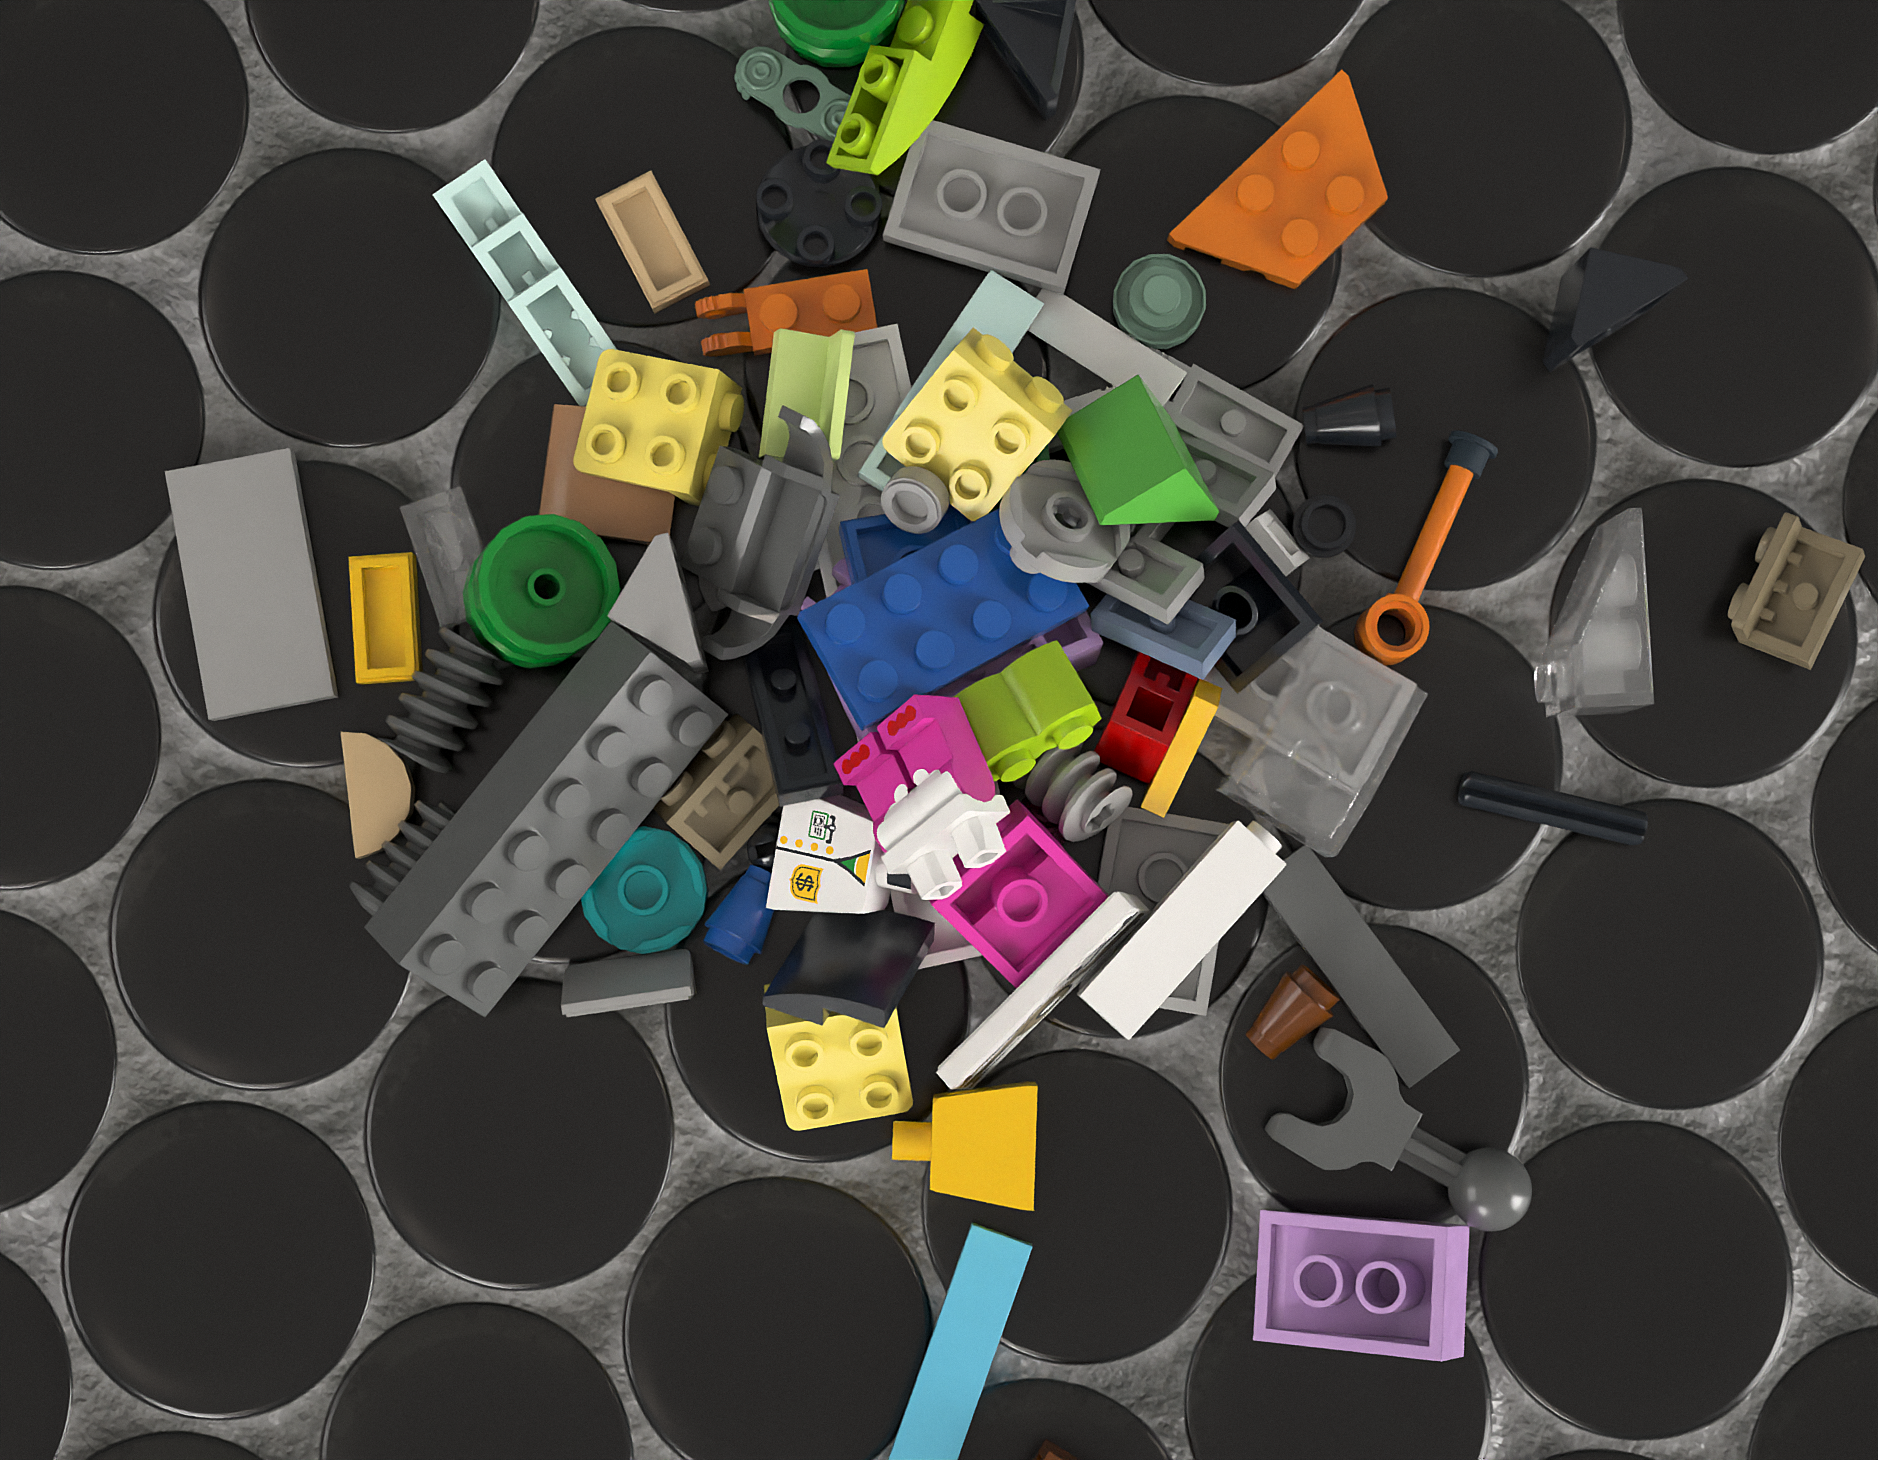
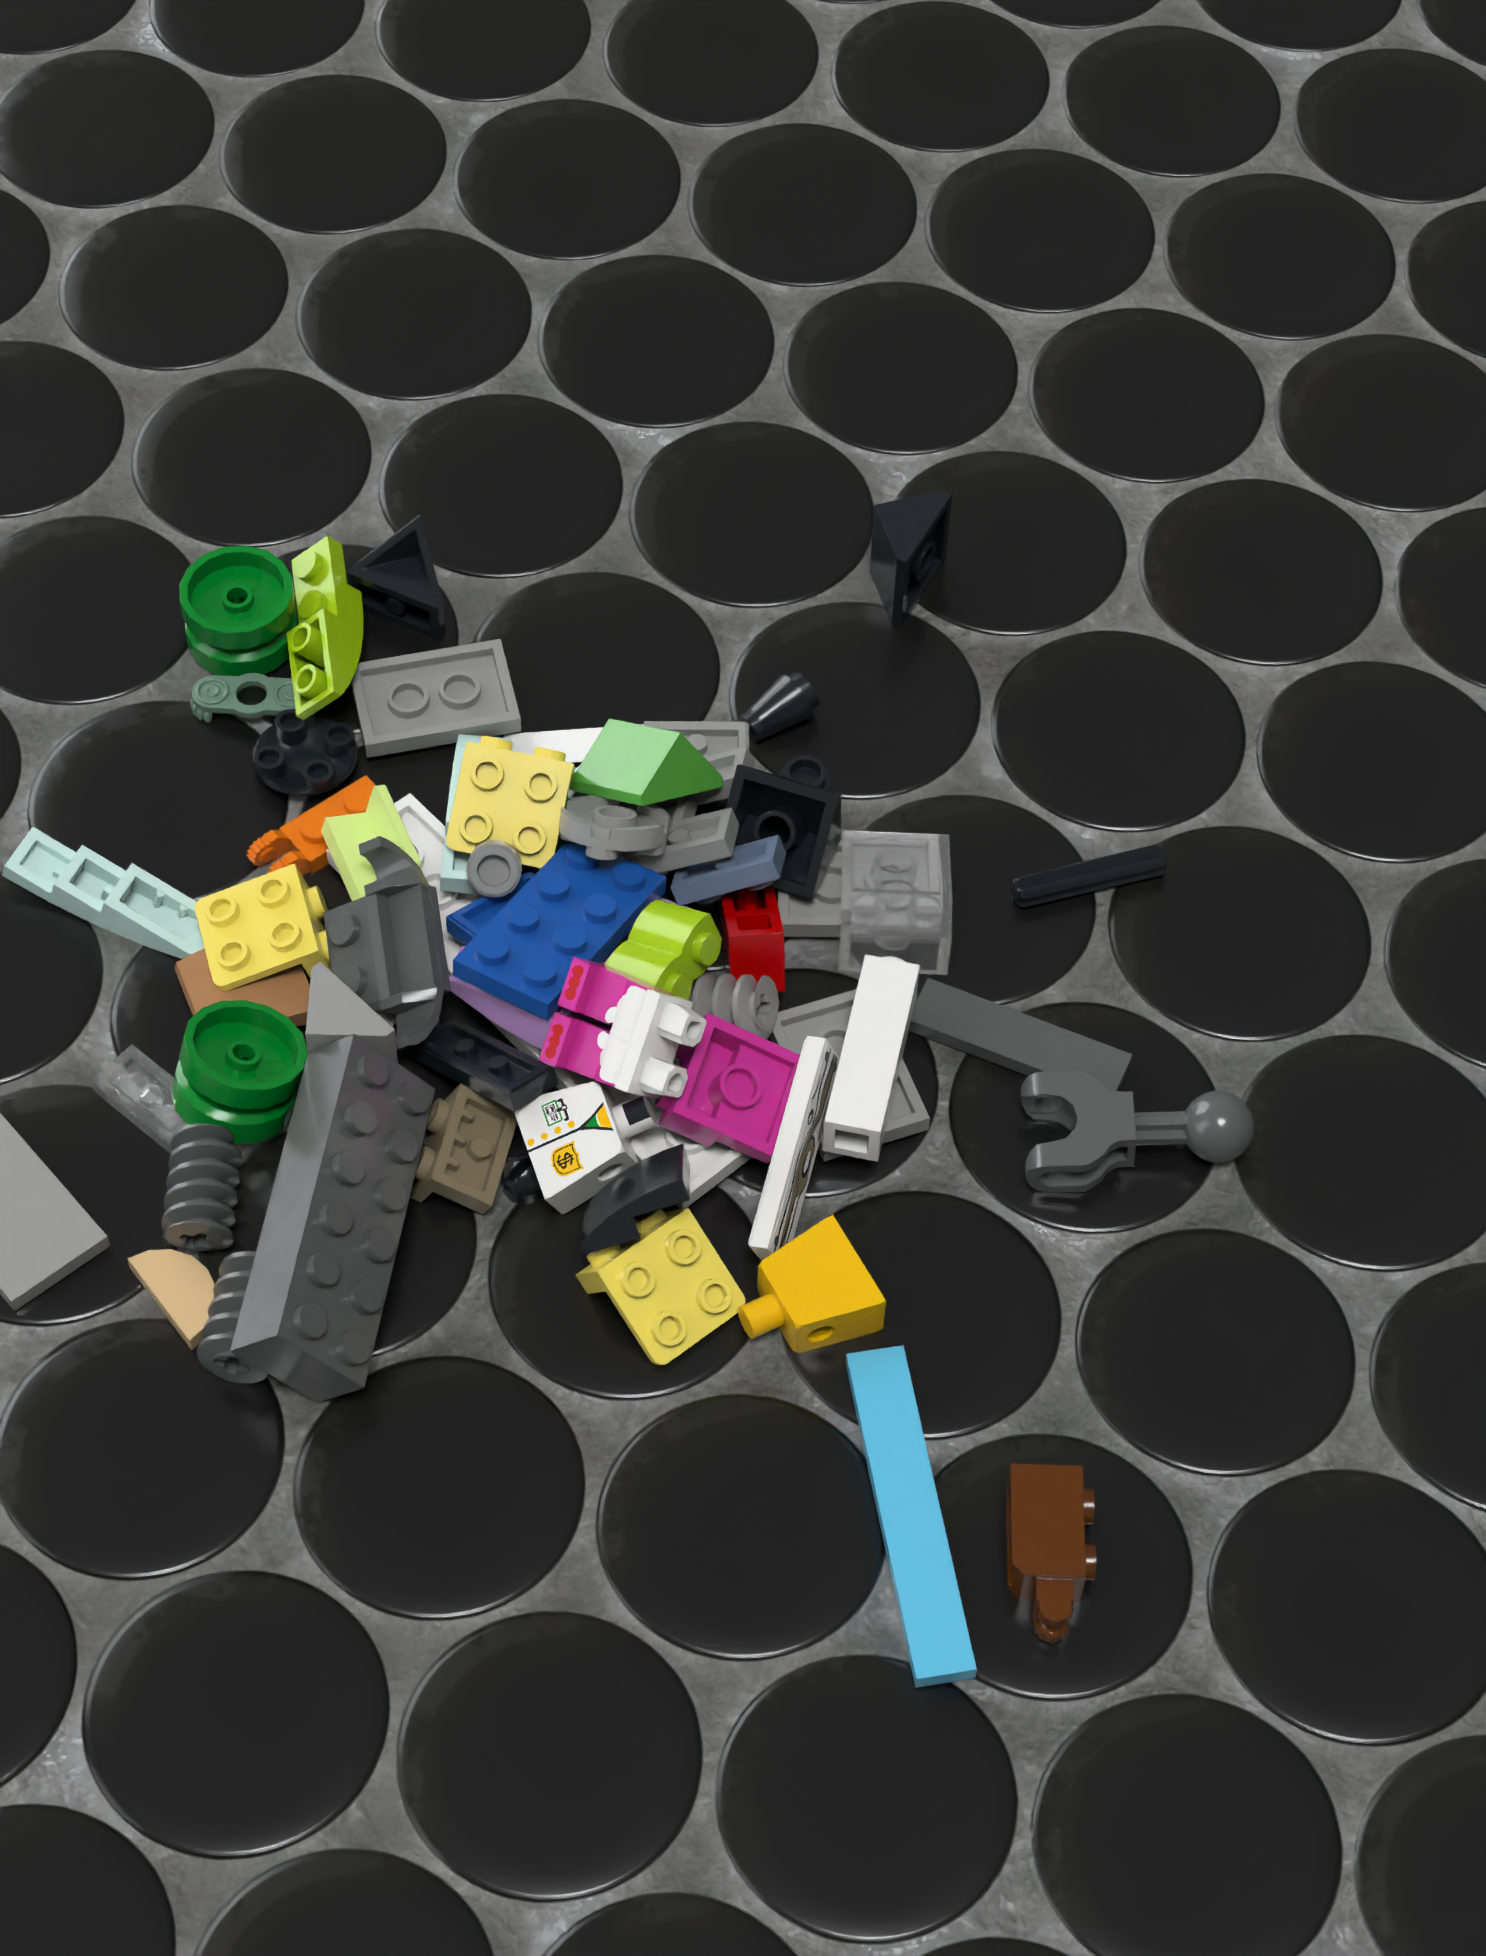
camera: 30 degrees left, 30 degrees down
yellow tile [349,552,423,685] -> none
light grey slope [561,949,697,1017] -> none
teal tile [581,826,709,954] -> none
tan tile [595,171,710,314] -> none
blue cone [703,865,774,965] -> none
sand green plate [1113,254,1206,349] -> none
yellow tile [1141,678,1223,818] -> none
orange wing [1167,70,1388,289] -> none
reddish brown cone [1245,964,1340,1060] -> none
lavender slope [1253,1210,1470,1362] -> none
orange piece [1354,430,1498,665] -> none
clear slope [1534,508,1654,717] -> none
dark tan bracket [1728,512,1865,670] -> none

